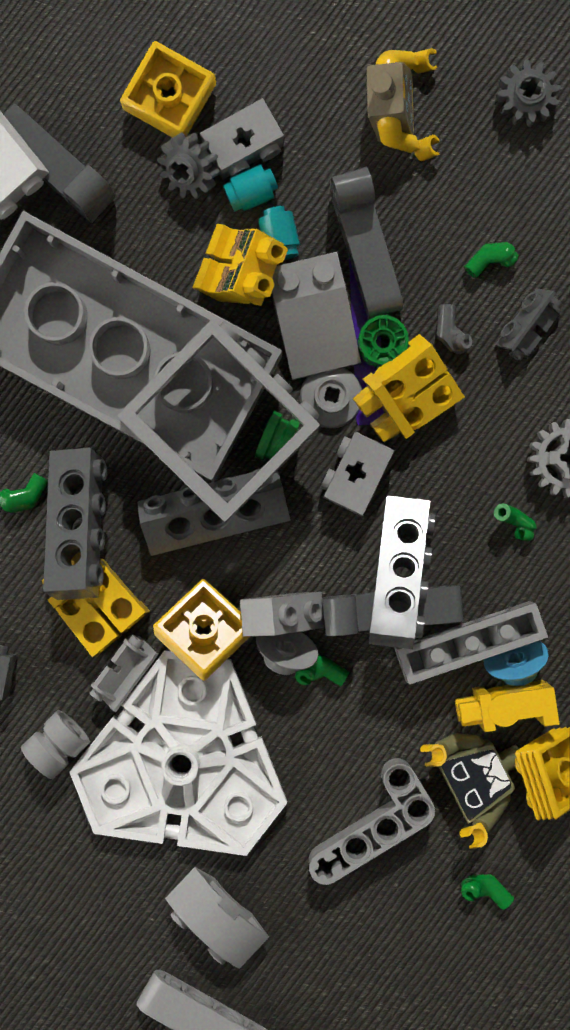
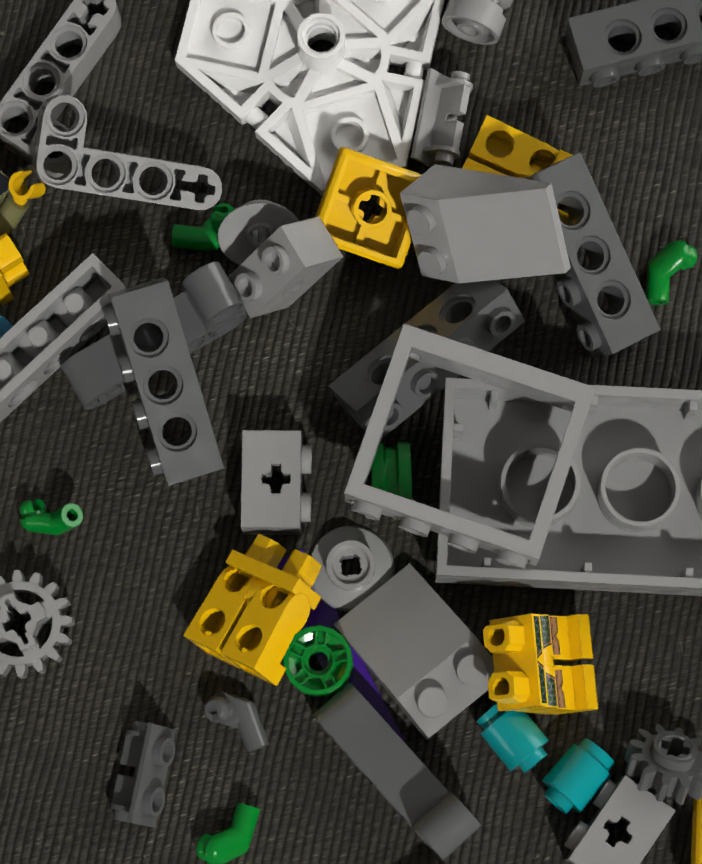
camera: 160 degrees right, 10 degrees down
none -> light grey beam [32,95,222,210]
none -> light grey slope [400,164,571,283]

